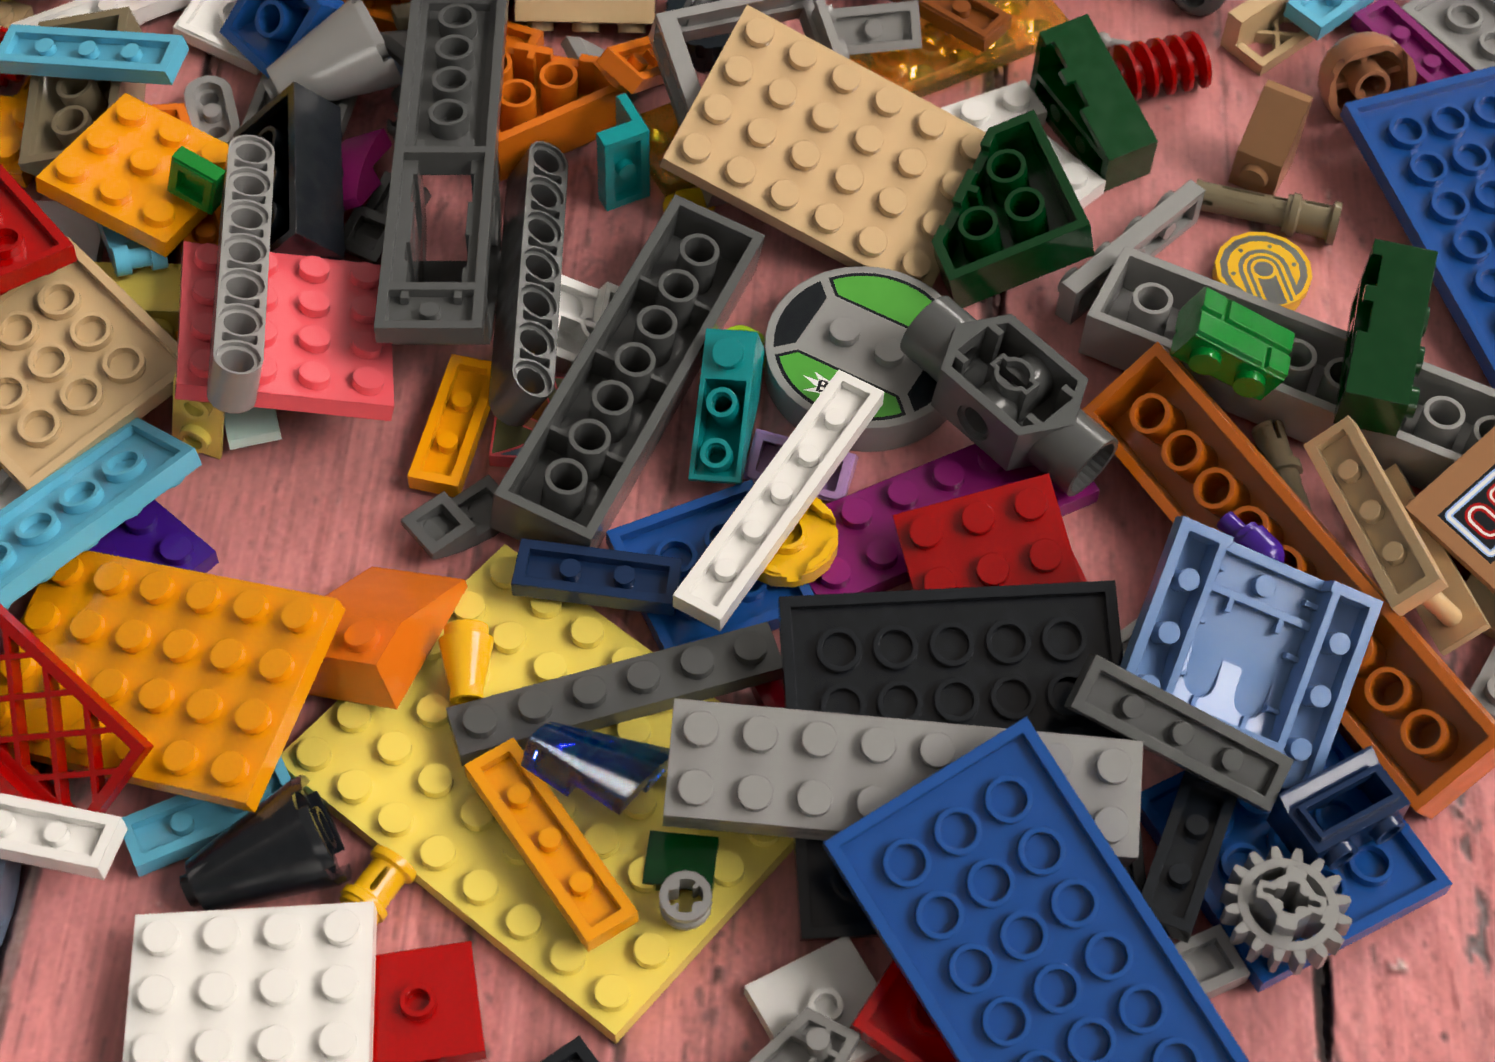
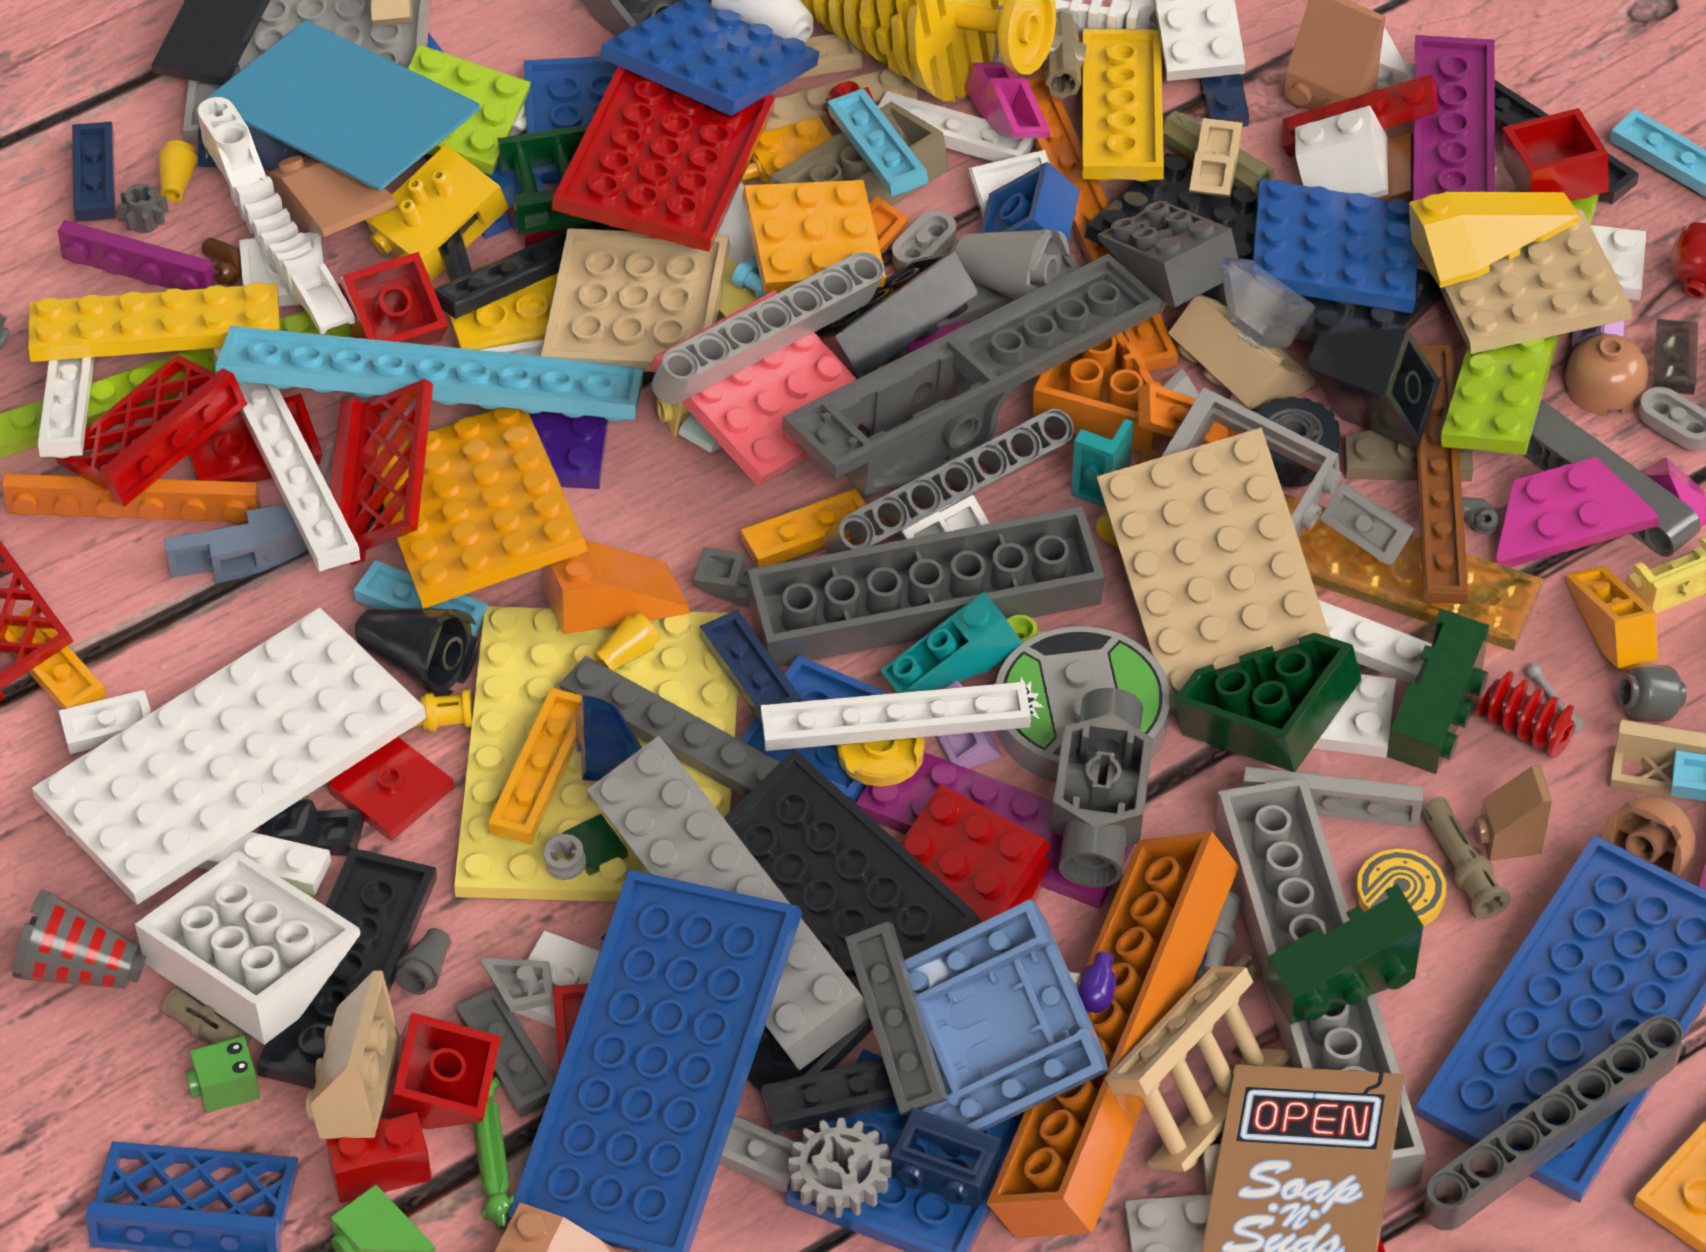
camera: 55 degrees right, 5 degrees down
green tile [167,146,226,215] -> none
green brick [1170,287,1295,401] -> none

